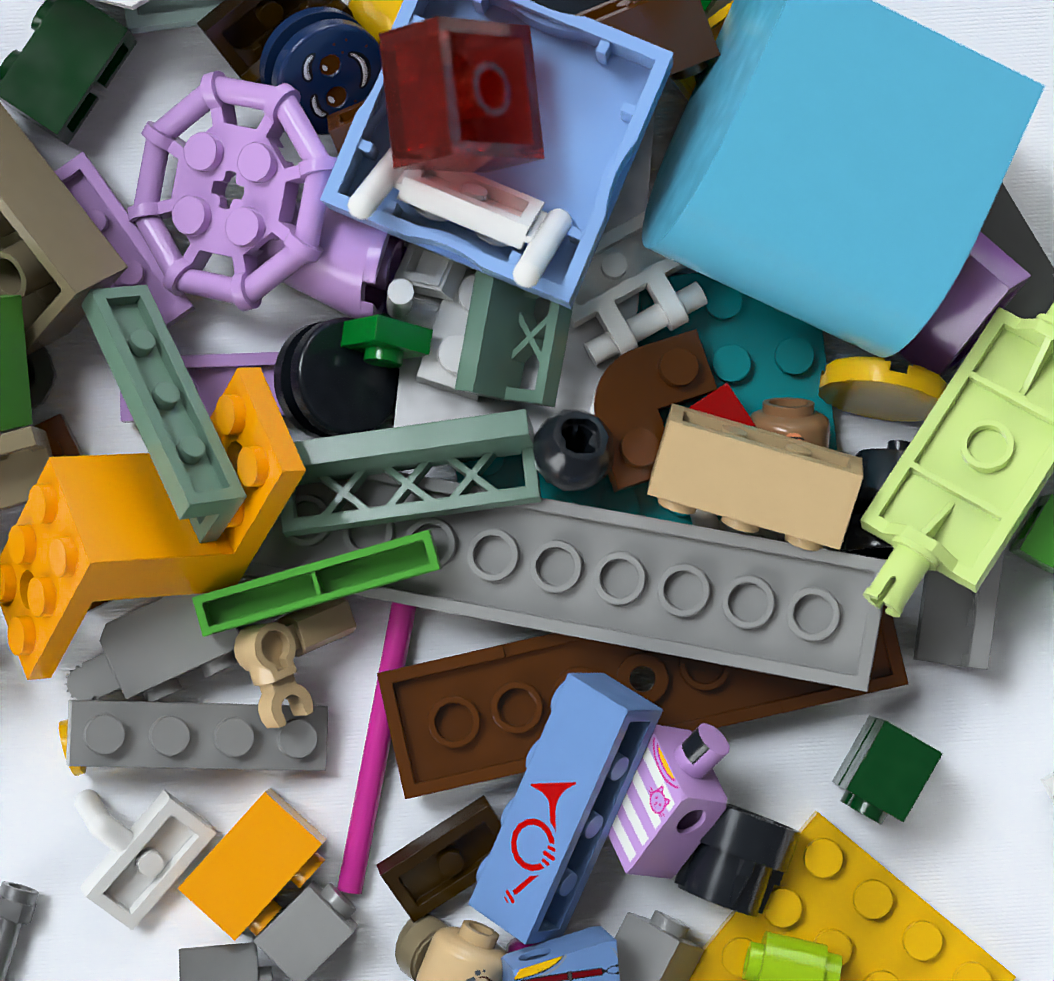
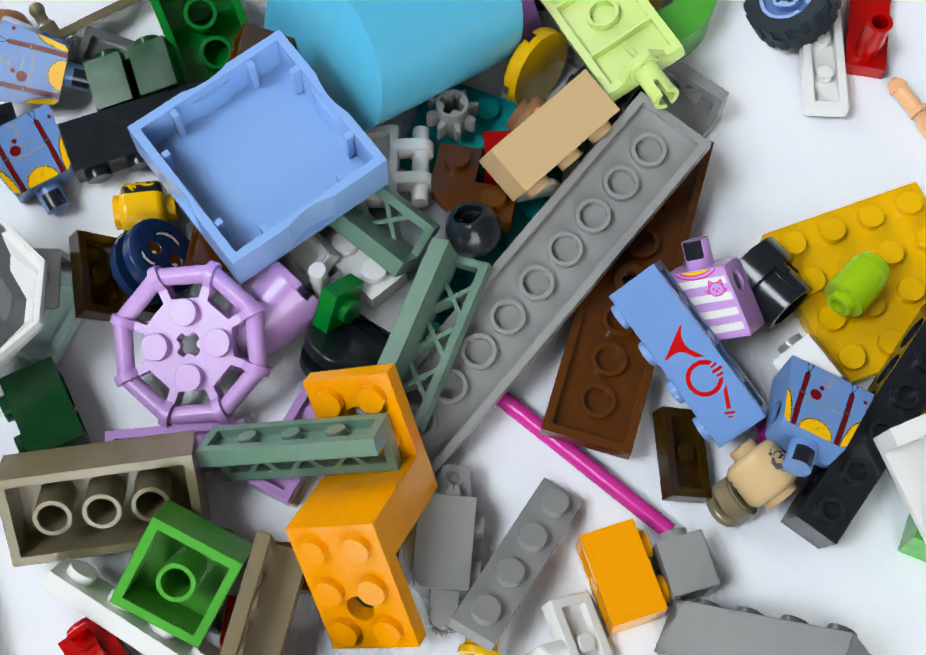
camera: 65 degrees left, 20 degrees down
bright green piece [192,530,442,637] -> none
tan bar [234,597,357,729] -> none
white plate [348,143,572,288] -> none
clear red brick [379,16,545,173] -> none
dark green piece [832,715,943,825] -> none
none -> light grey gear [426,89,478,142]

